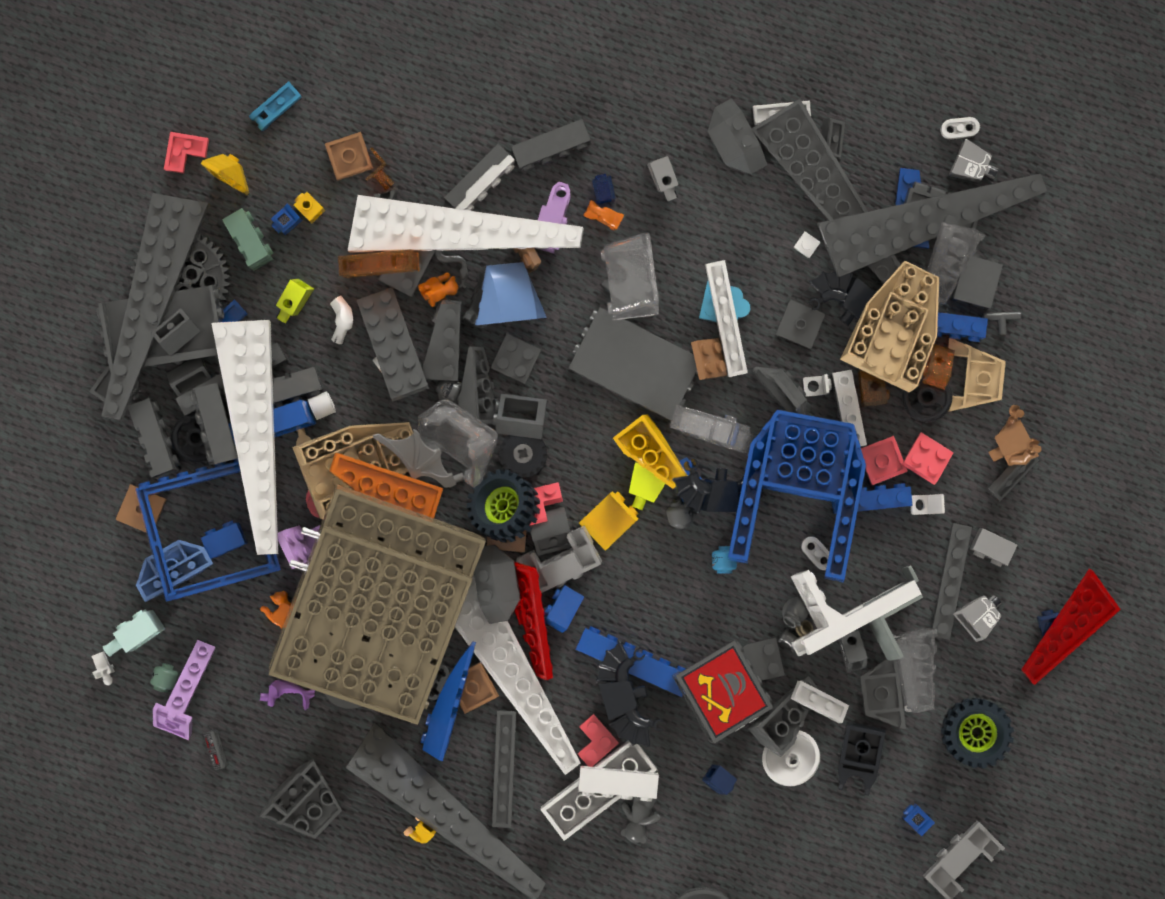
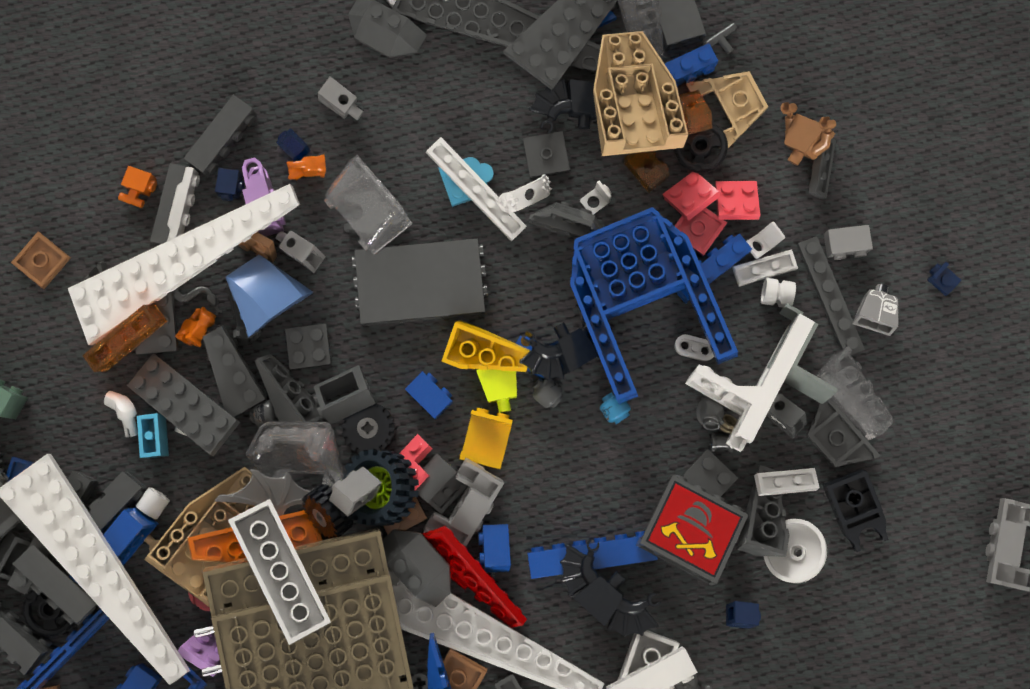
camera: 30 degrees left, 5 degrees down
blue window [271,203,302,235] -> none
neon yellow torso [276,279,314,323] -> none
yellow brick [294,192,325,224] -> none
clear orange bracket [365,148,394,191] -> none
coral plate [577,714,619,767] -> none
clear wedge [670,405,754,455] -> none
medium nougat plate [691,338,727,380] -> none
white plate [794,232,820,258] -> none
white piece [830,370,867,446] -> none
blue window [902,804,935,836] -> none
black wheel [941,698,1014,768] -> none
red wing [1021,568,1121,685] -> none
none -> orange brick [118,166,157,208]
none -> medium azure brick [137,413,169,458]
none -> dark blue brick [215,168,245,201]
none -> white brick [228,499,331,645]
none -> light grey torso [275,231,326,273]
none -> black wheel [302,484,354,539]
none -> light grey brick [329,467,382,516]
none -> blue brick [405,371,453,420]
none -> white piece [498,174,552,213]
none -> coral plate [662,172,721,221]
none -> white tile [732,249,798,287]
none -> white wheel [761,277,796,307]

